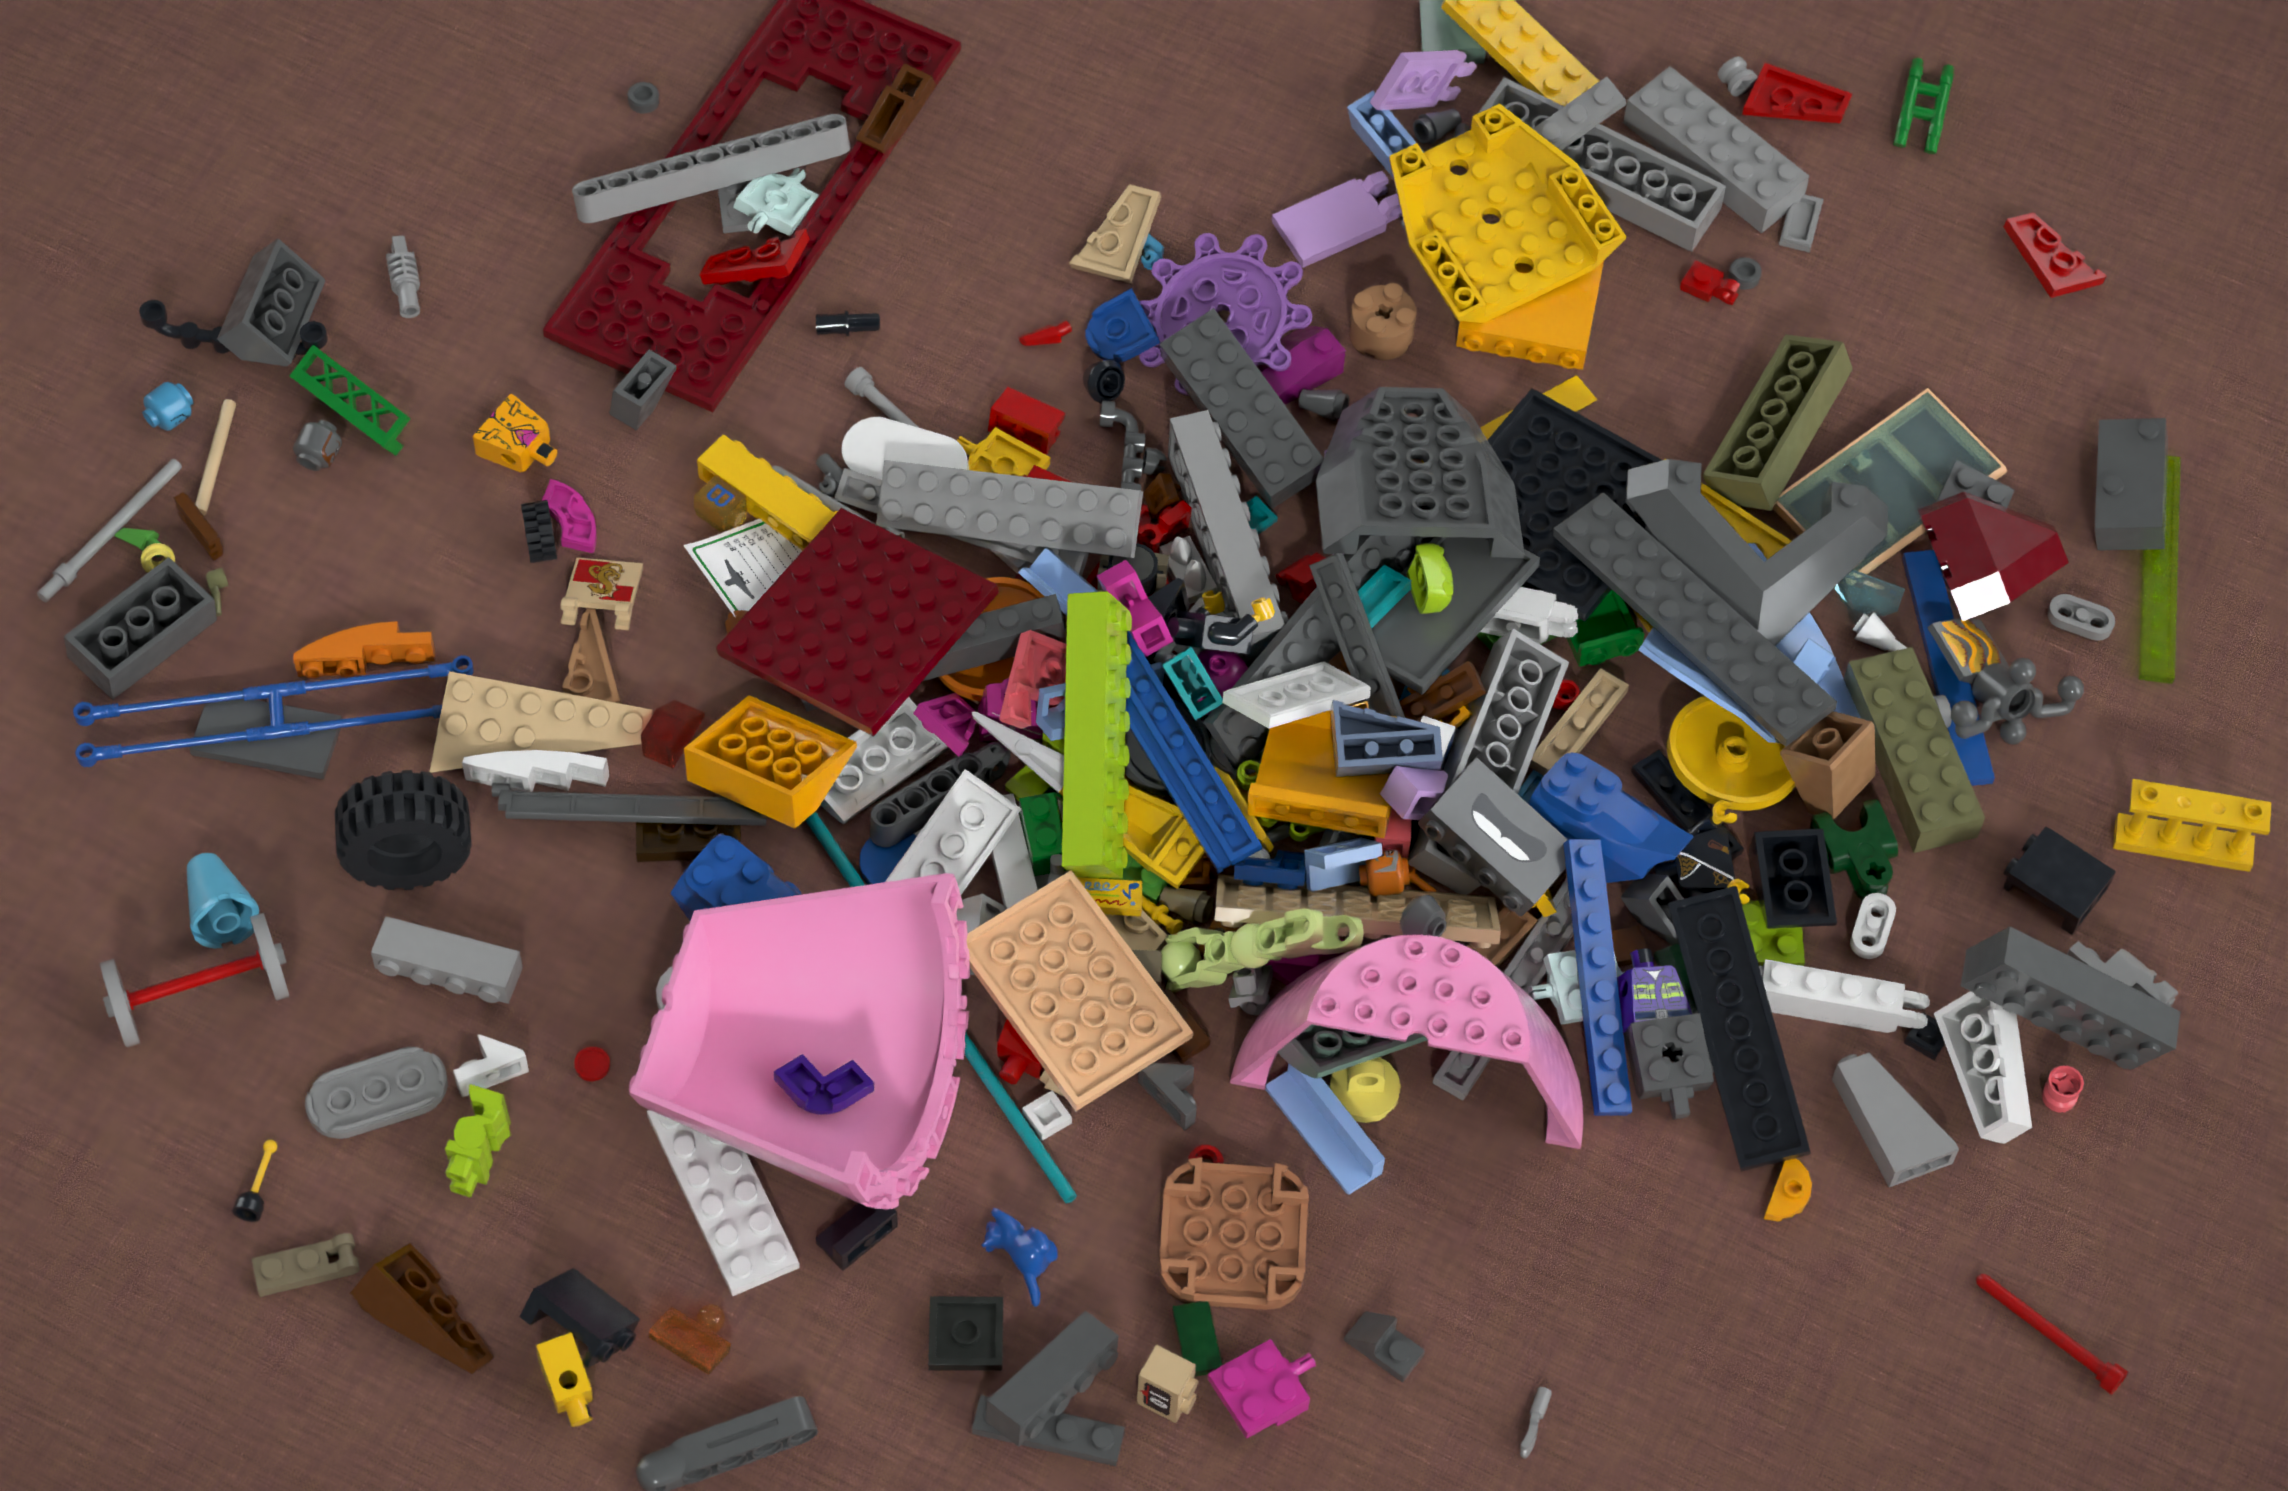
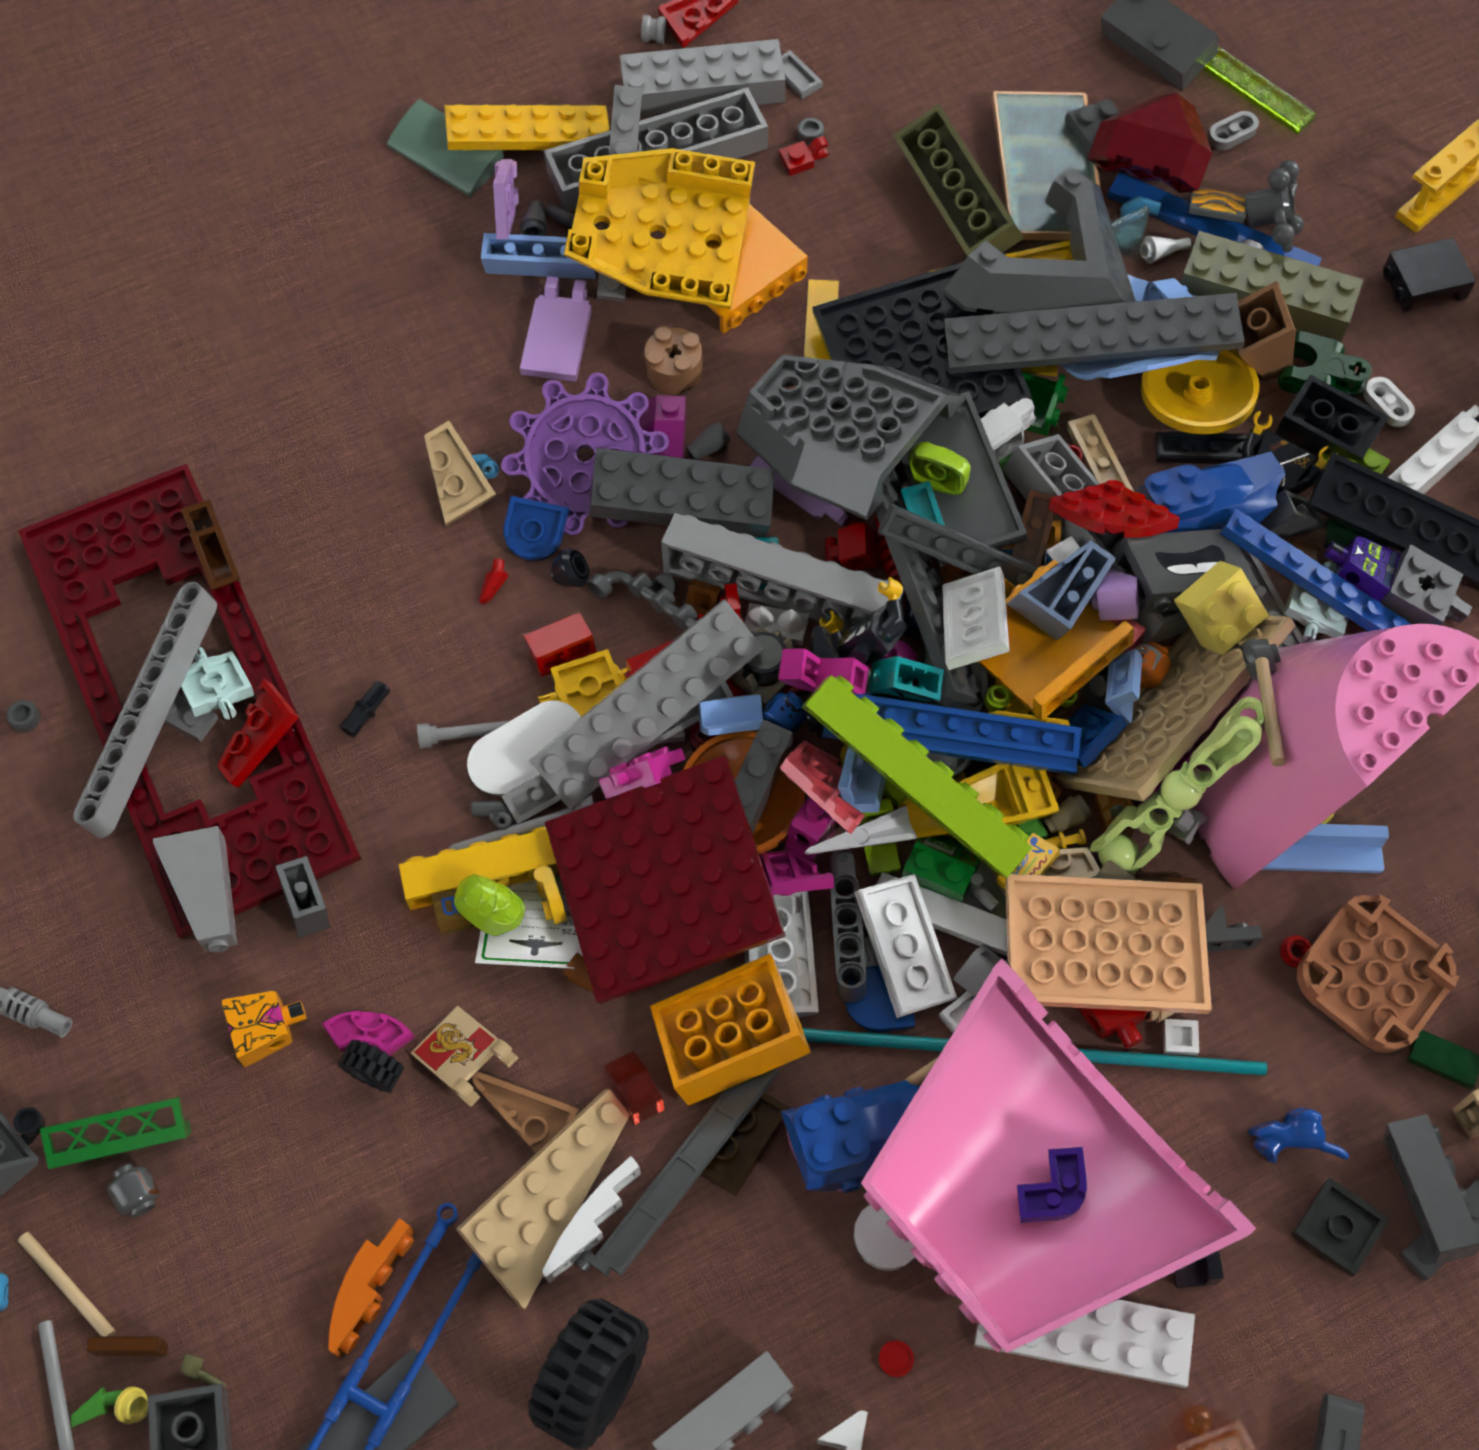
camera: 50 degrees left, 5 degrees up
none -> light grey slope [153,826,238,953]
none -> lime piece [454,874,526,937]
none -> yellow plate [534,865,567,925]
none -> dark pink plate [599,746,686,799]
none -> red plate [1048,480,1180,538]
none -> dark azure arm [1120,196,1162,223]
none -> light yellow brick [1174,561,1269,655]
none -> tan bar [1255,657,1285,766]

